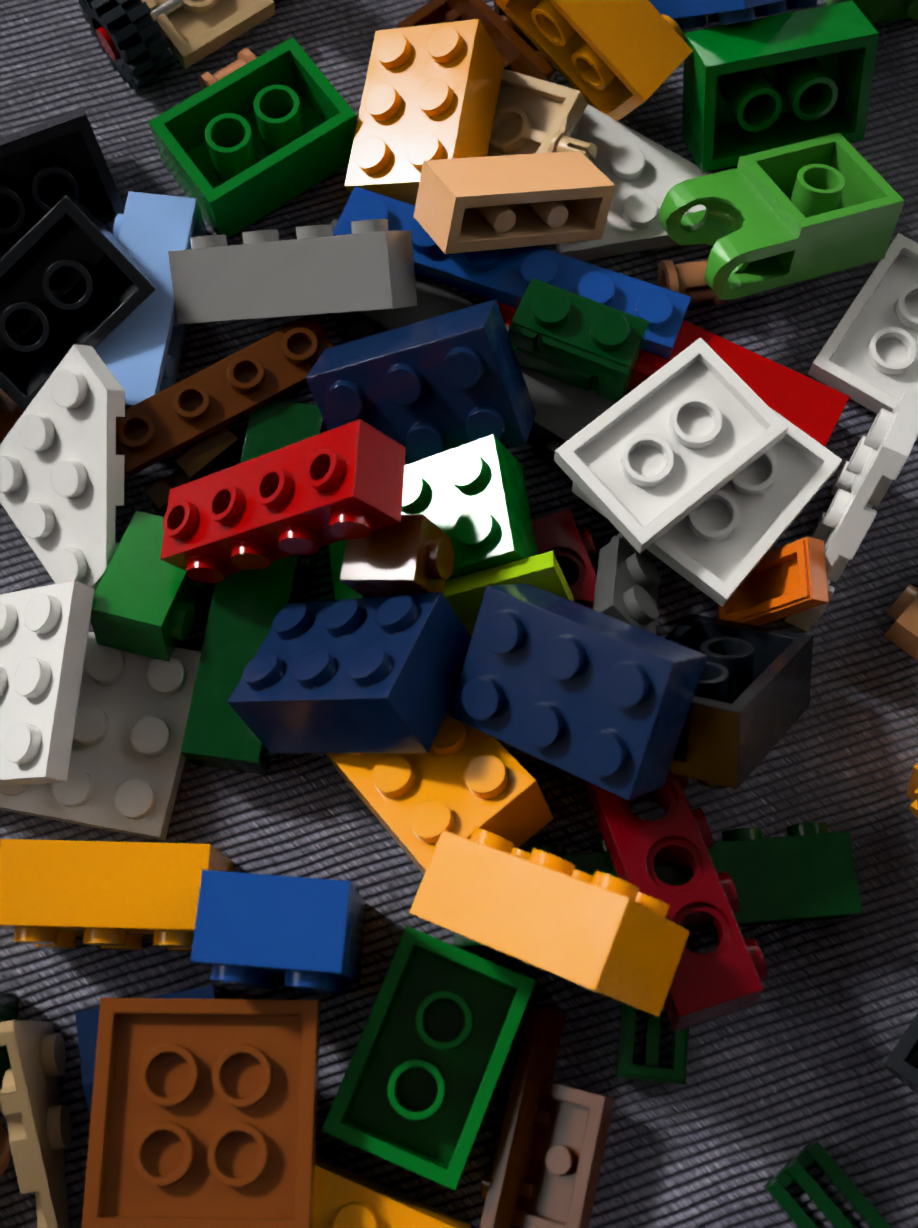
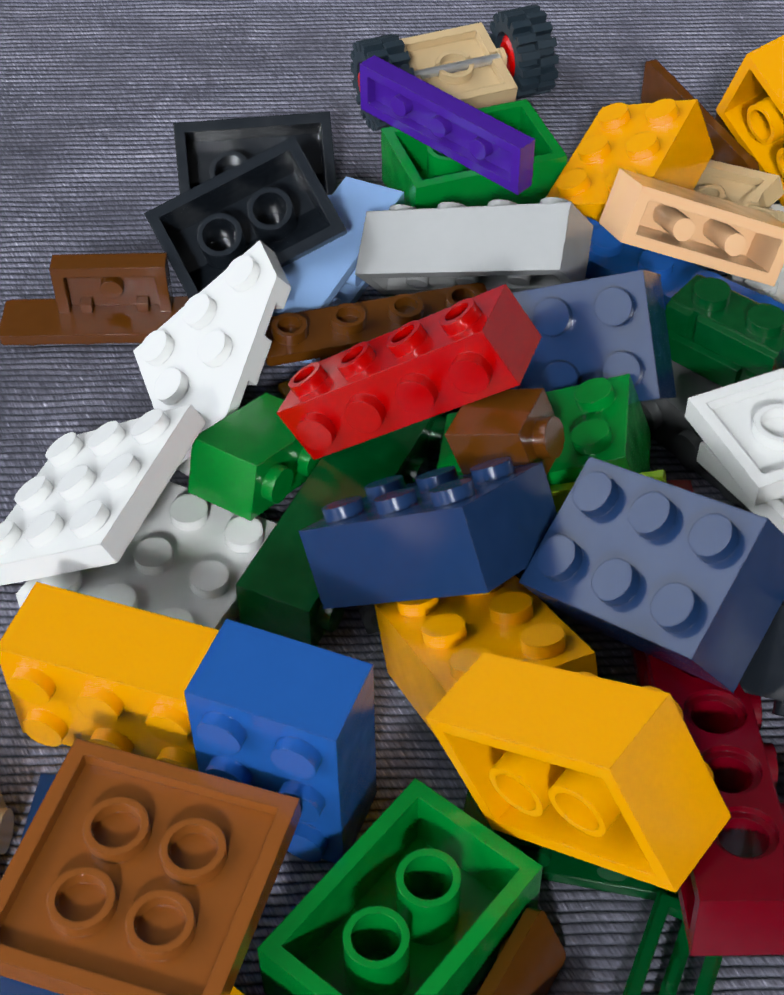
camera: 15 degrees right, 25 degrees down
none -> dark purple plate [360,55,535,195]

